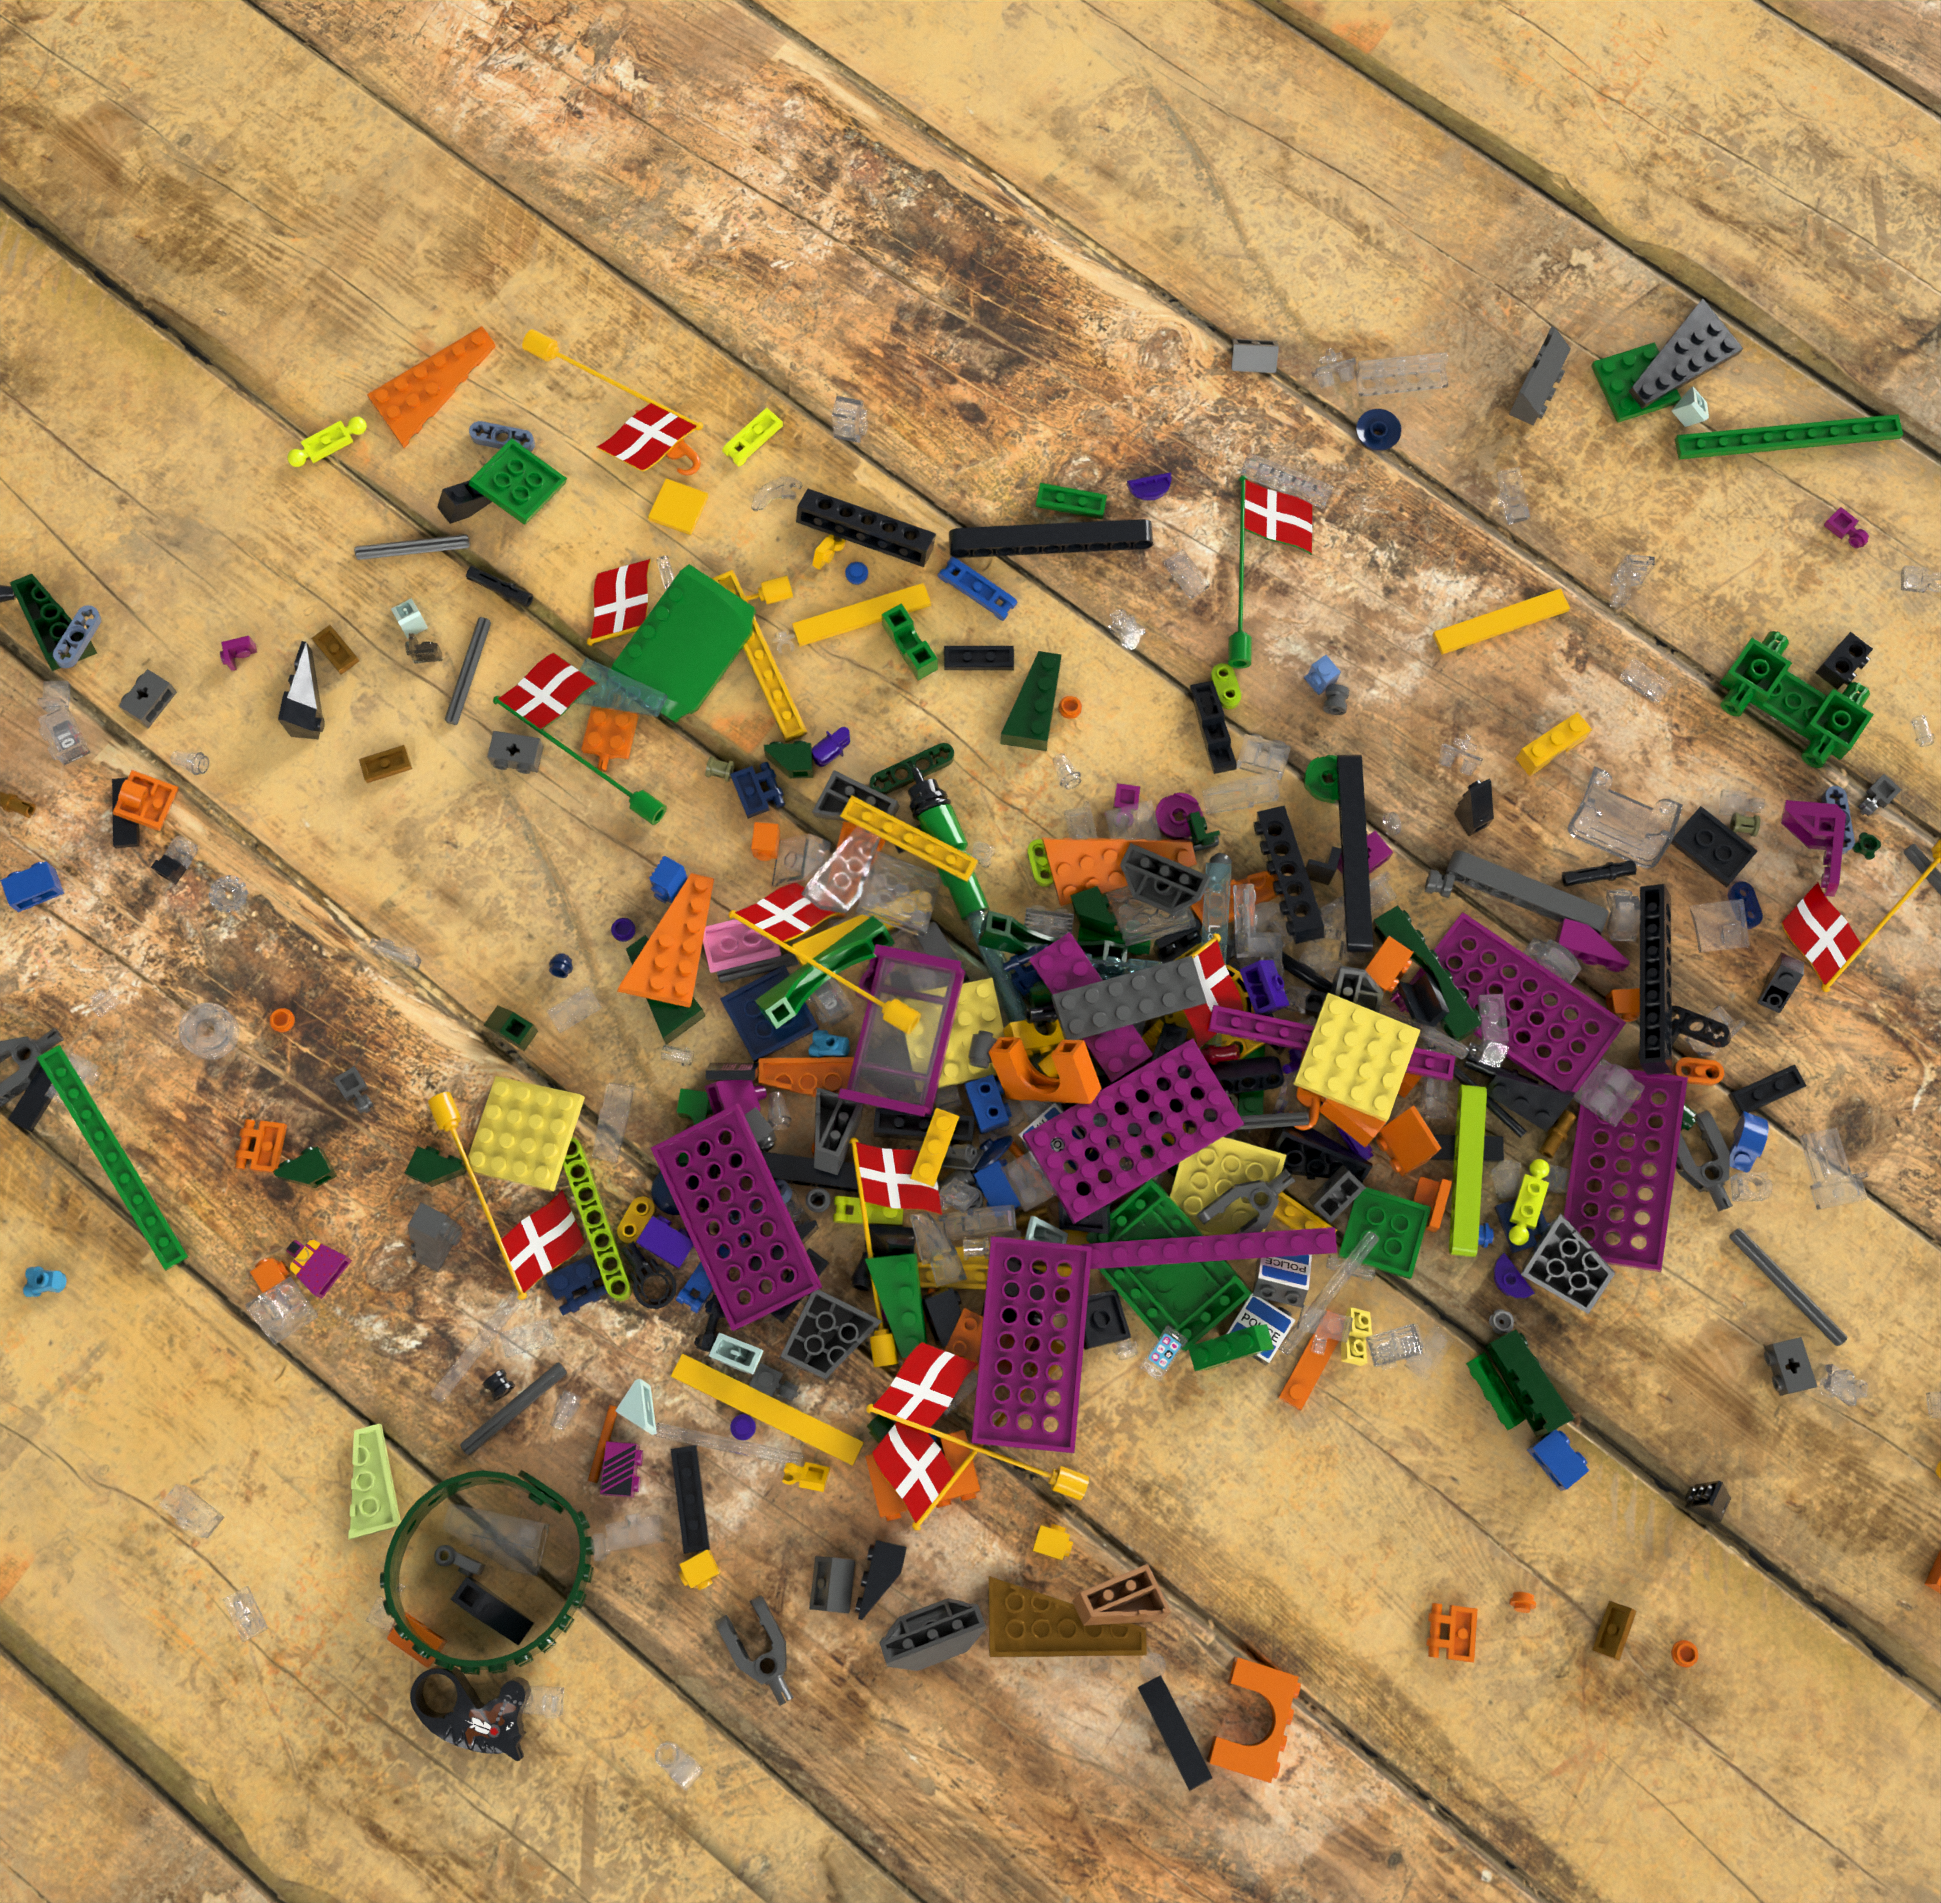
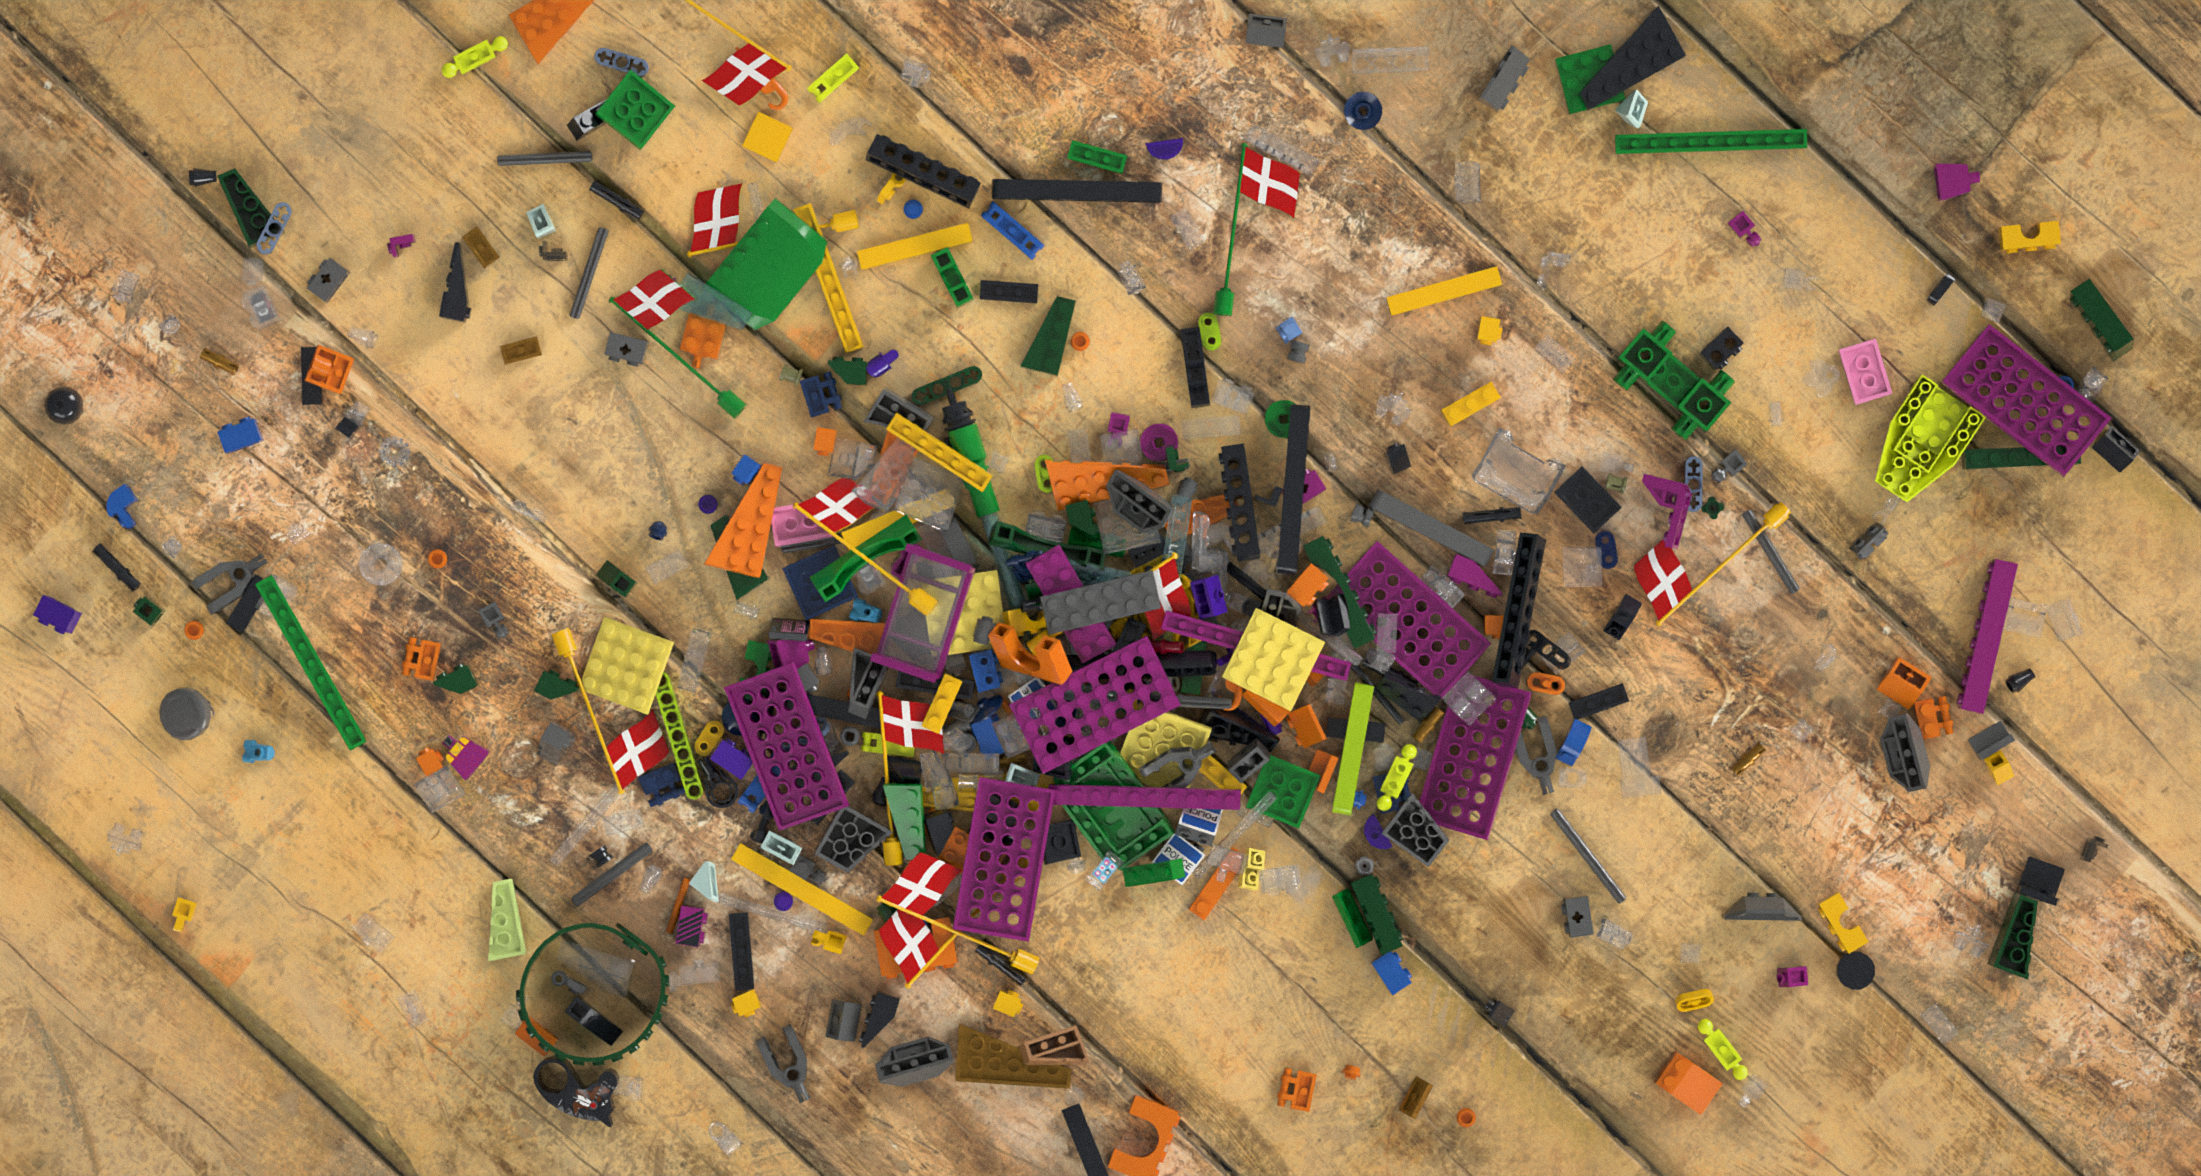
camera: 10 degrees right, 15 degrees up
none -> black pin [975,944,1028,986]
none -> yellow brick [1476,316,1502,346]

